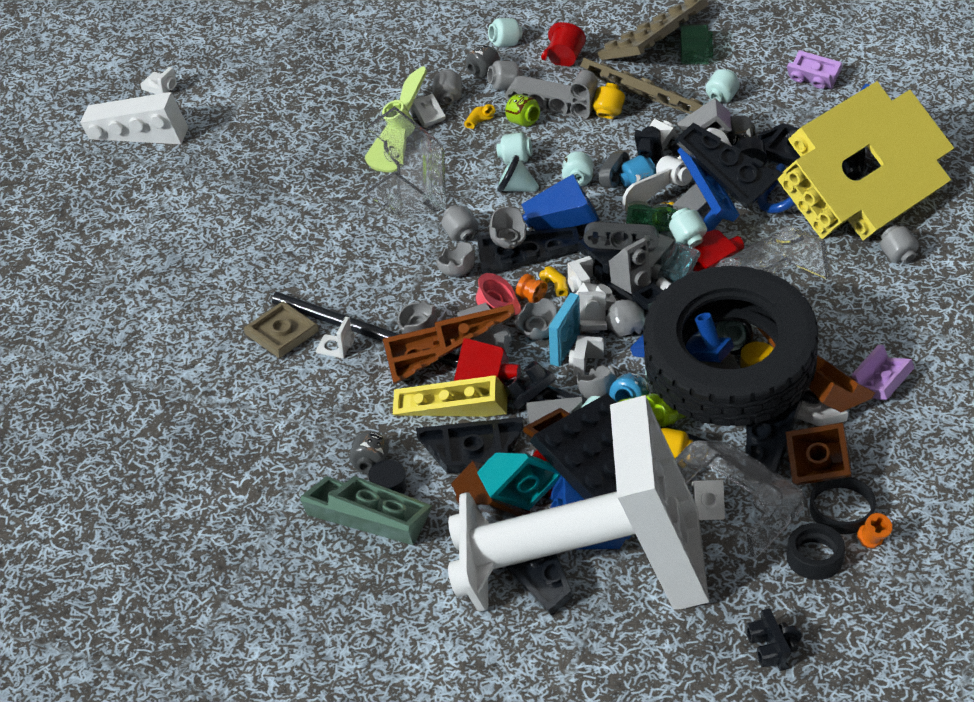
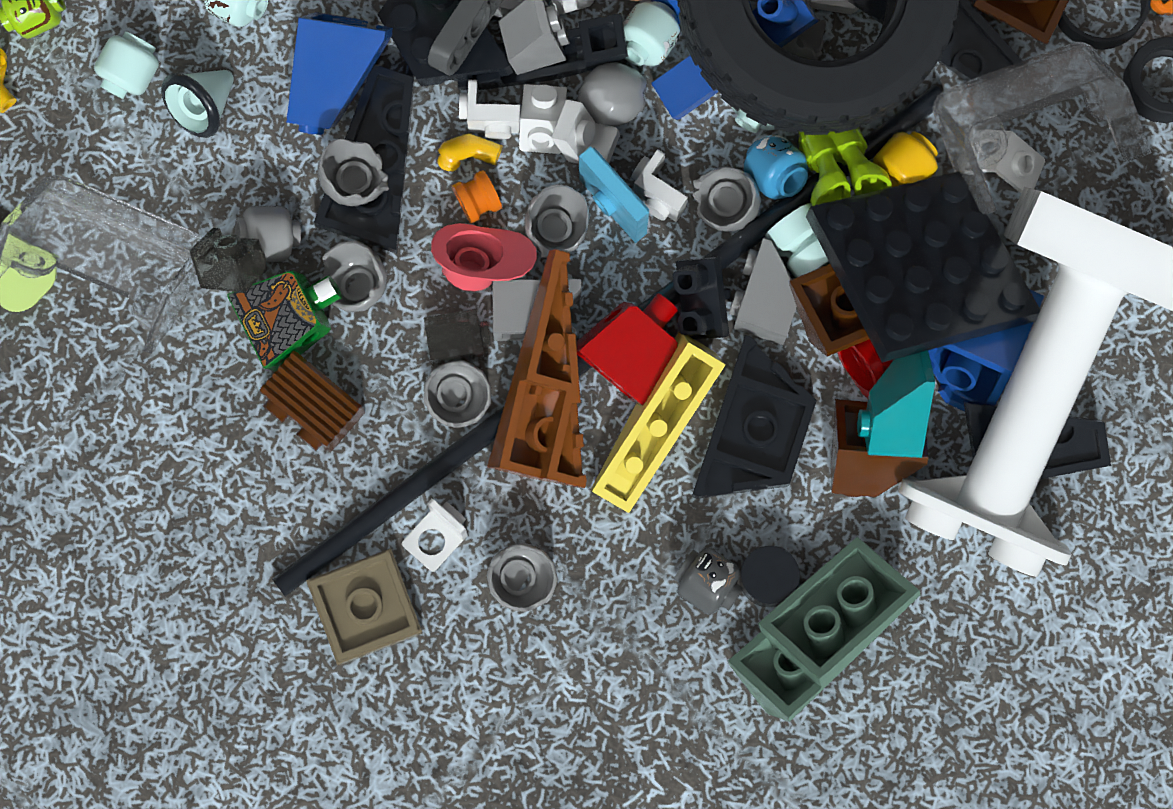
camera: 70 degrees left, 35 degrees up
none -> clear smoke brick [189,228,268,293]
none -> torso [227,270,342,372]
none -> reddish brown brick [260,350,365,453]
none -> clear smoke brick [424,309,491,369]
none -> light grey hair [487,543,558,612]

